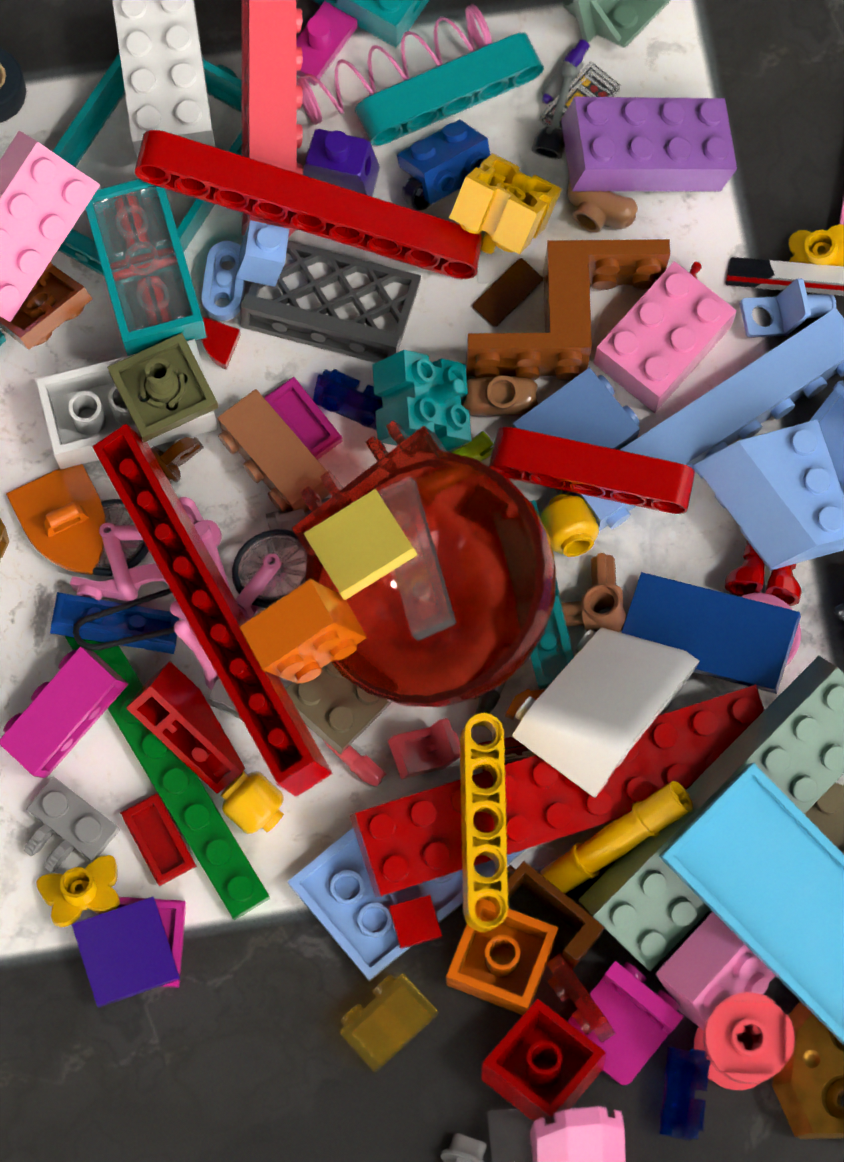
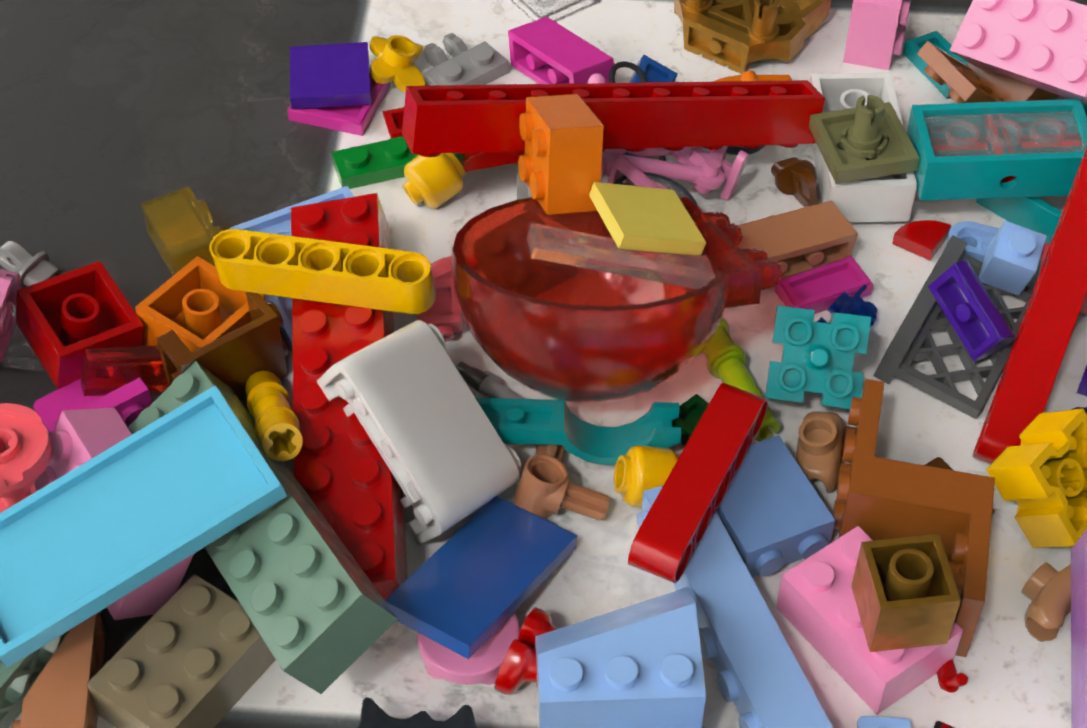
camera: 105 degrees right, 25 degrees down
none -> pearl gold head [851,534,961,652]
none -> dark purple brick [928,260,1015,362]

